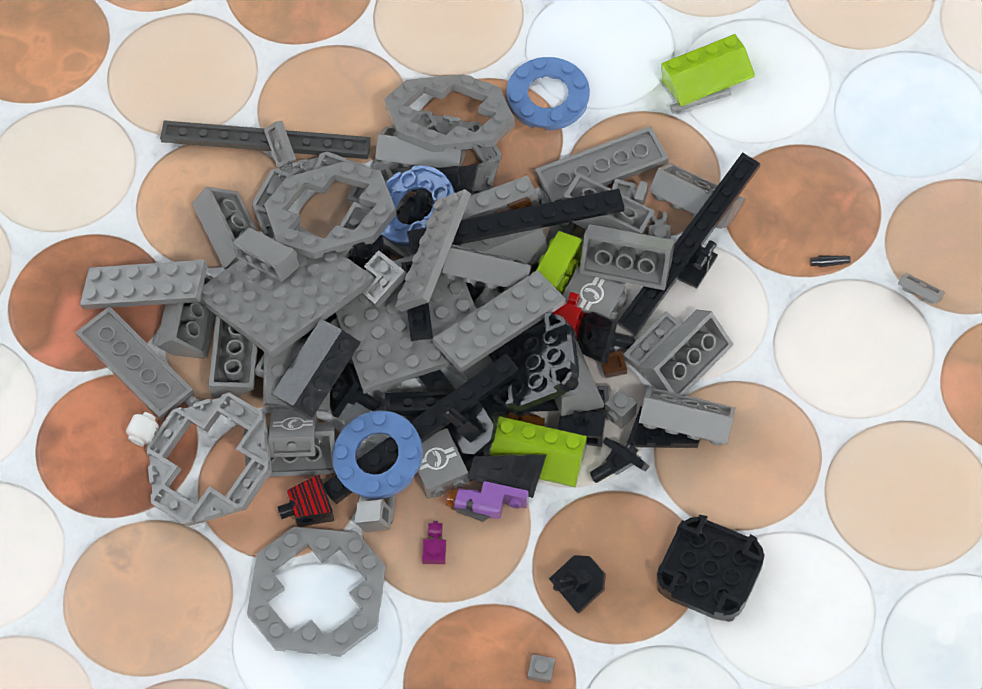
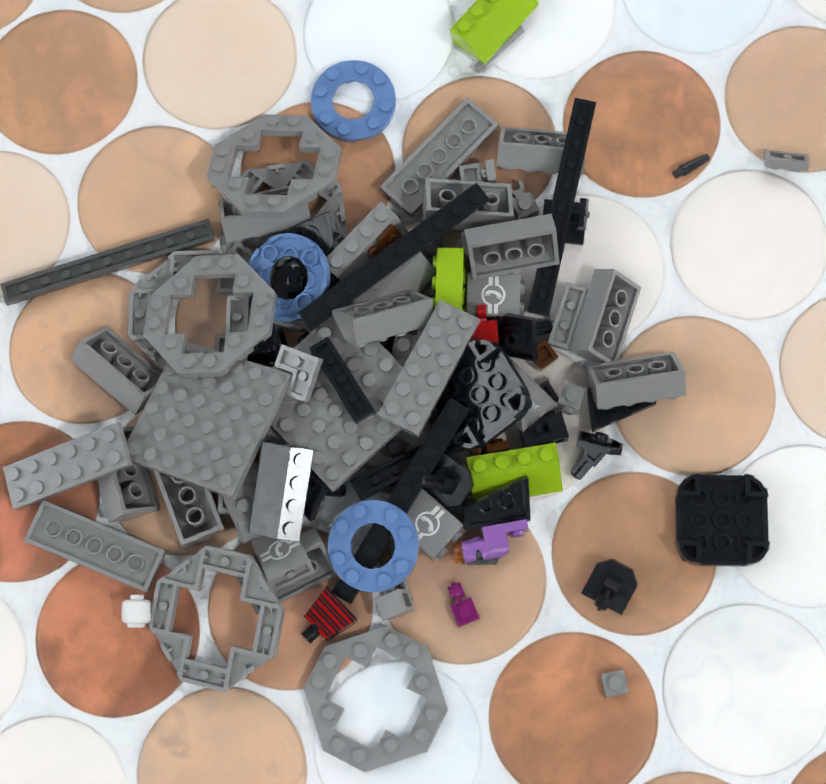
camera: 20 degrees left, 15 degrees up
light grey brick [232,228,300,282] -> none
light grey plate [264,121,296,168] -> none
light grey plate [395,189,471,312] -> none

